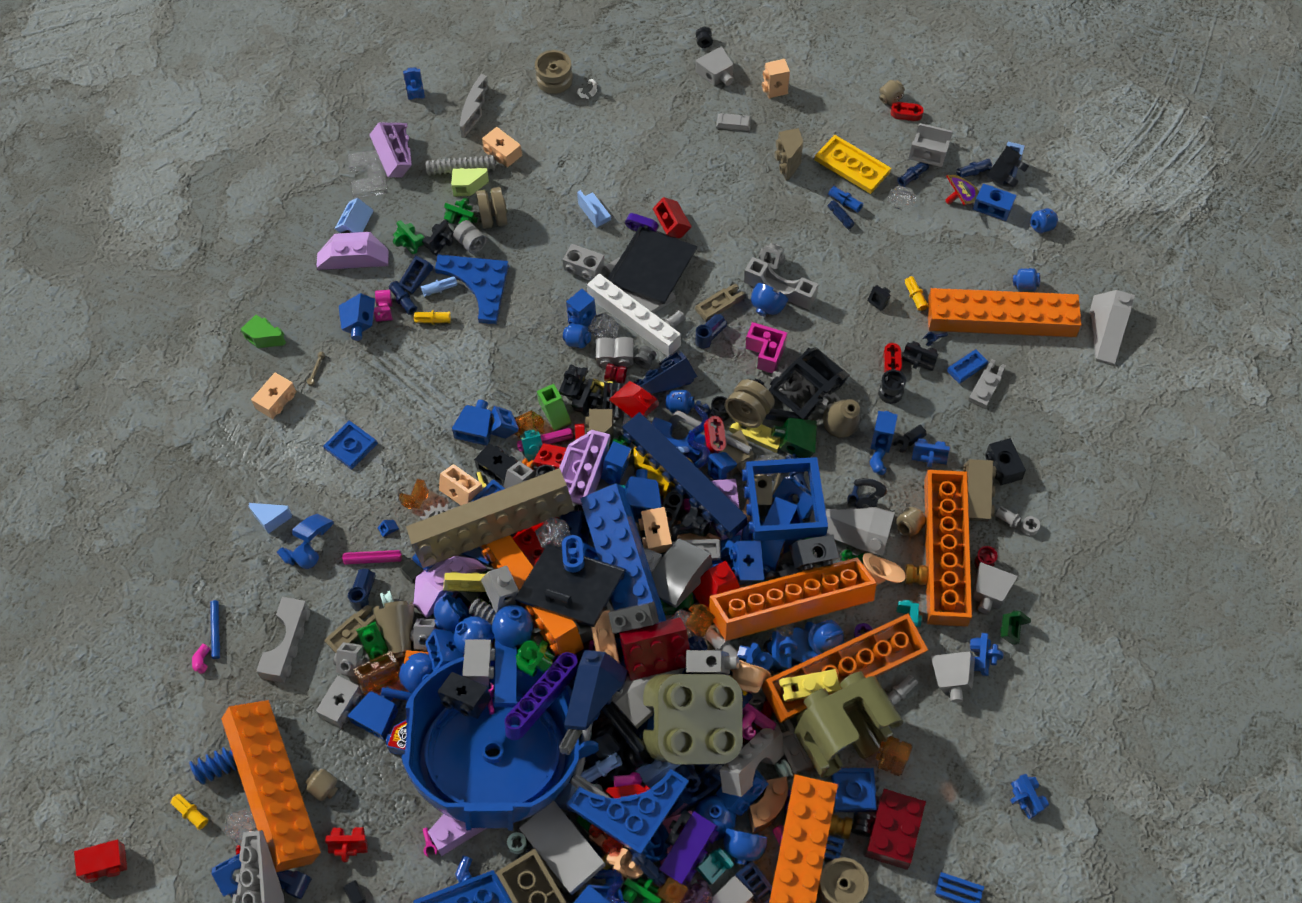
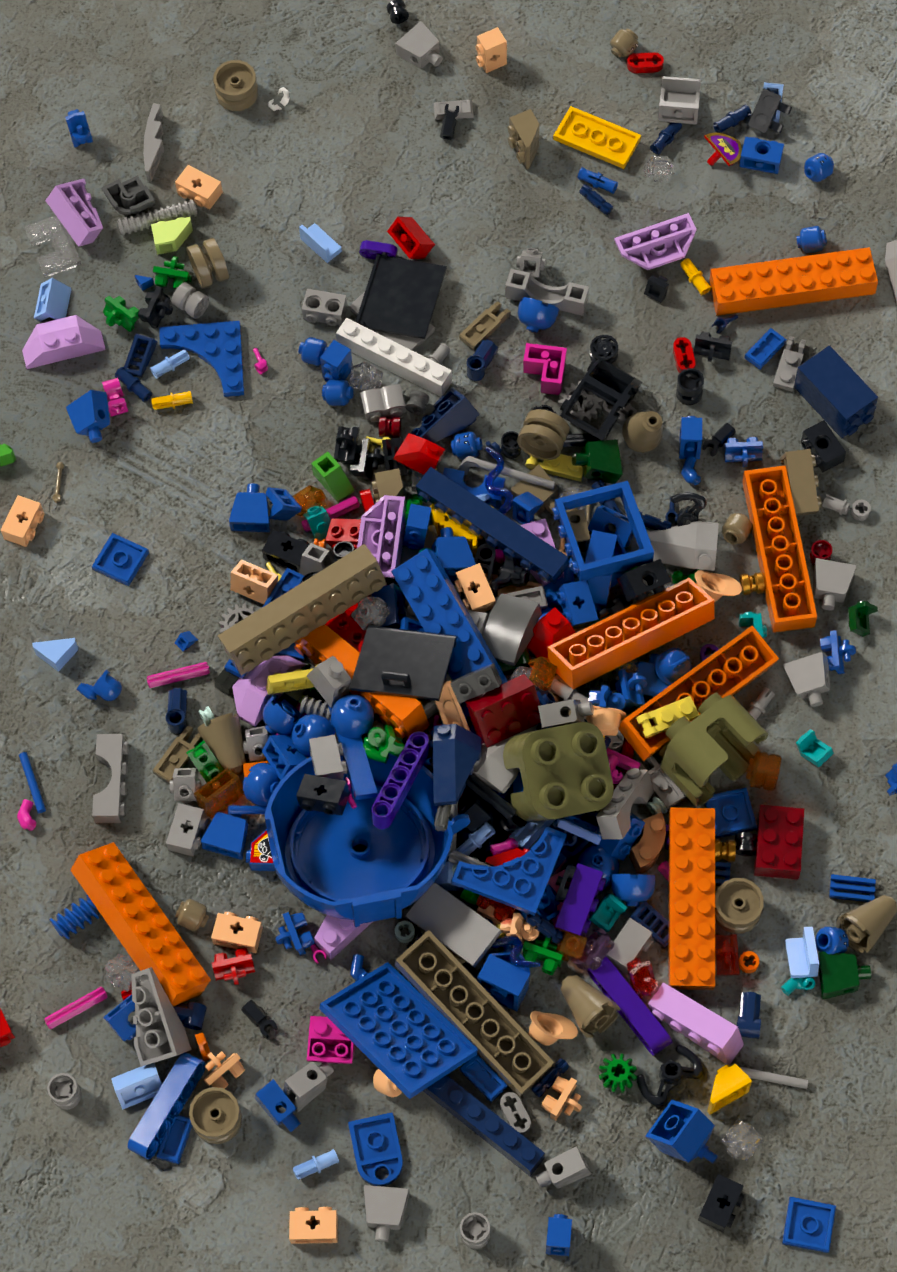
camera: 10 degrees left, 5 degrees up
yellow axle [171,794,209,830] -> none
blue slope [292,514,334,543] -> none
clear orange bracket [399,479,429,509] -> none
blue plate [562,535,584,572] -> none
red beam [704,416,726,454] -> none
none -> dark pink axle [45,987,108,1029]
none -> dark grey brick [102,175,155,216]
none -> blue piece [135,275,155,291]
none -> light nougat brick [211,912,263,953]
none -> dark pink hand [253,348,268,375]
none -> blue hips [275,912,315,956]
none -> blue head [298,337,328,366]
none -> black bar [440,104,459,140]
none -> blue tile [557,816,601,845]
none -> black wheel [590,335,618,364]
none -> lavender wedge [614,213,696,270]
none -> dark blue axle [639,511,672,531]
none -> dark blue brick [794,345,878,439]
none -> teal bracket [796,729,834,767]

